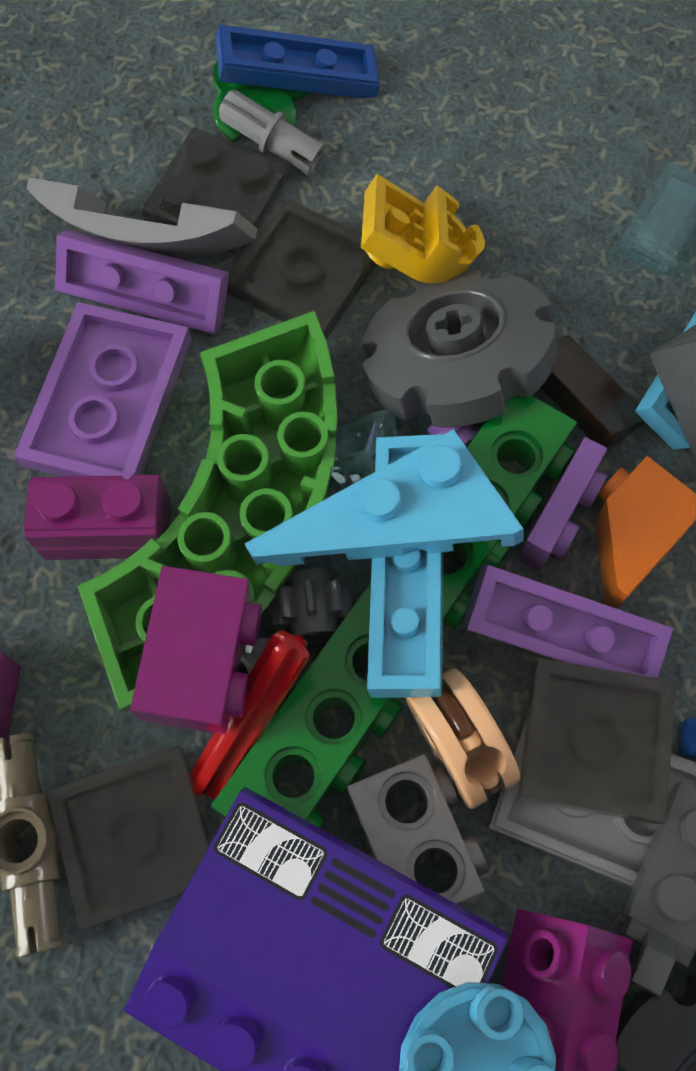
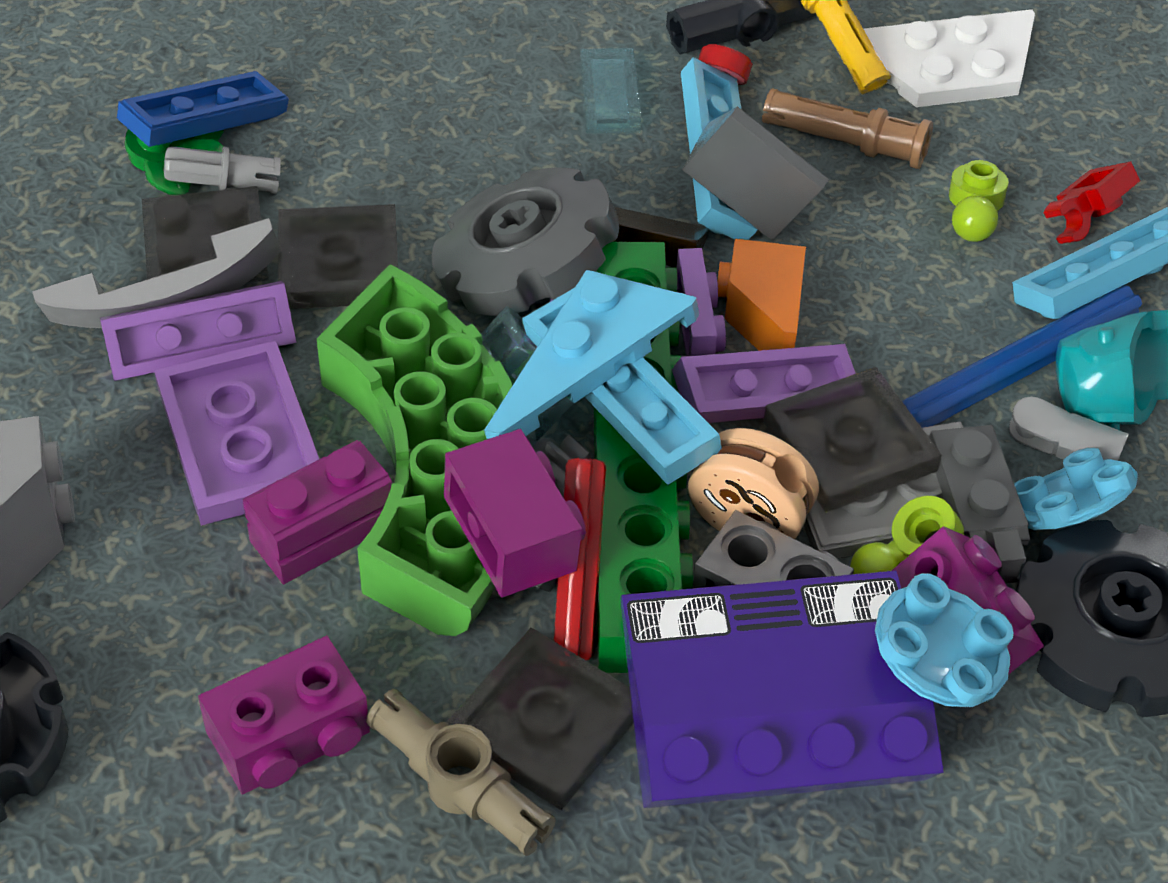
camera: 40 degrees left, 20 degrees down
yellow slope [361,174,485,284] -> none
none -> lime plate [850,496,964,574]

